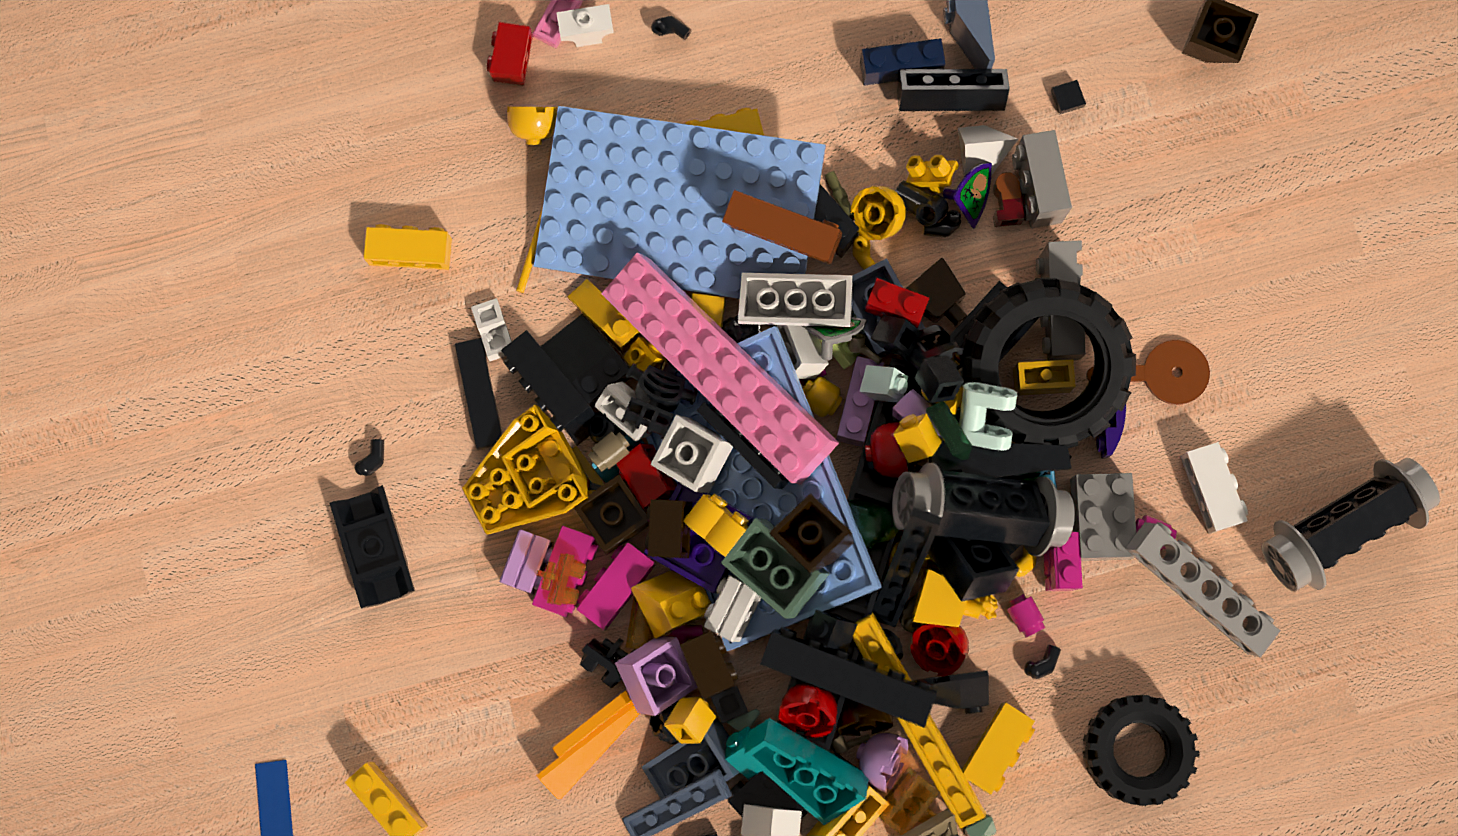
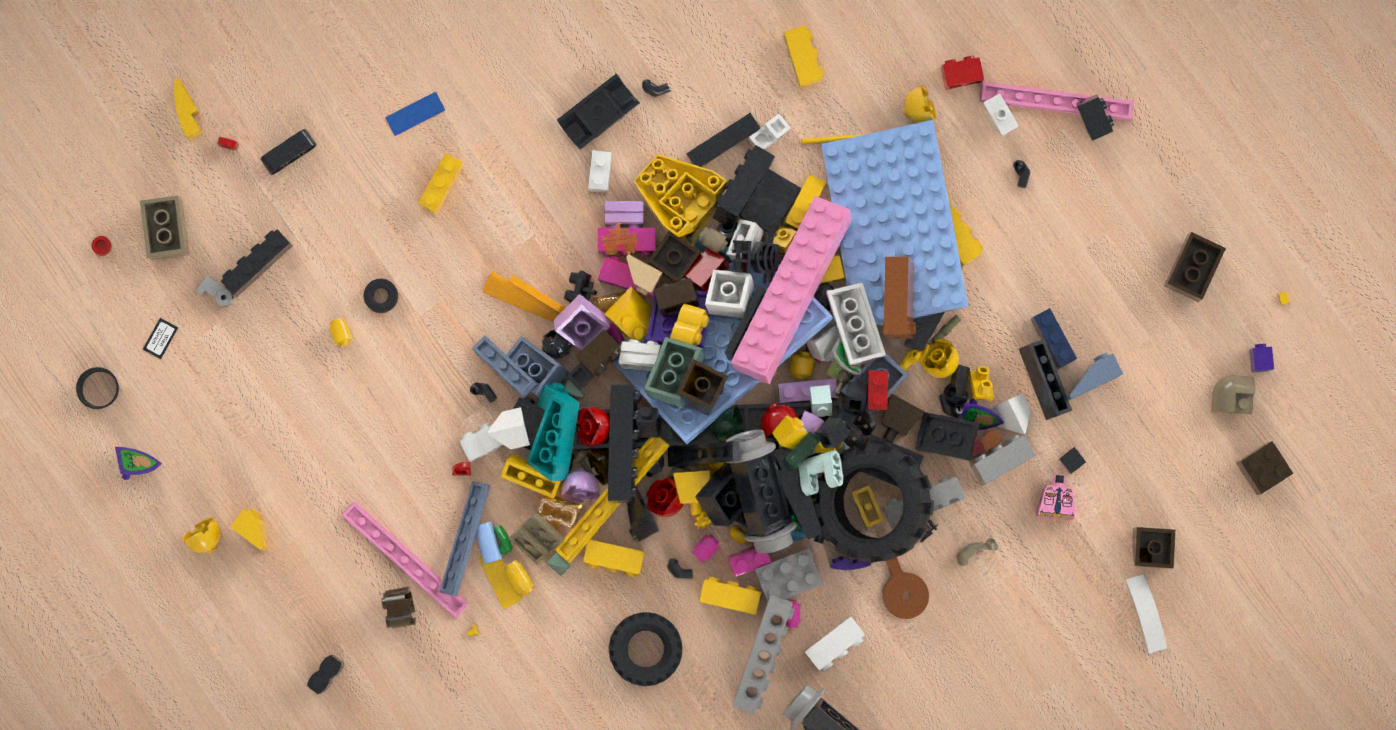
camera: 65 degrees right, 5 degrees up
yellow brick [664,697,716,744] -> none
none -> white brick [588,150,612,193]
none -> tan slope [626,254,662,295]
none -> yellow brick [699,576,761,615]
none -> black plate [915,412,979,461]
none -> dark tan arm [957,538,998,566]
none -> torso [1036,475,1075,520]
none -> white slope [1125,574,1167,654]

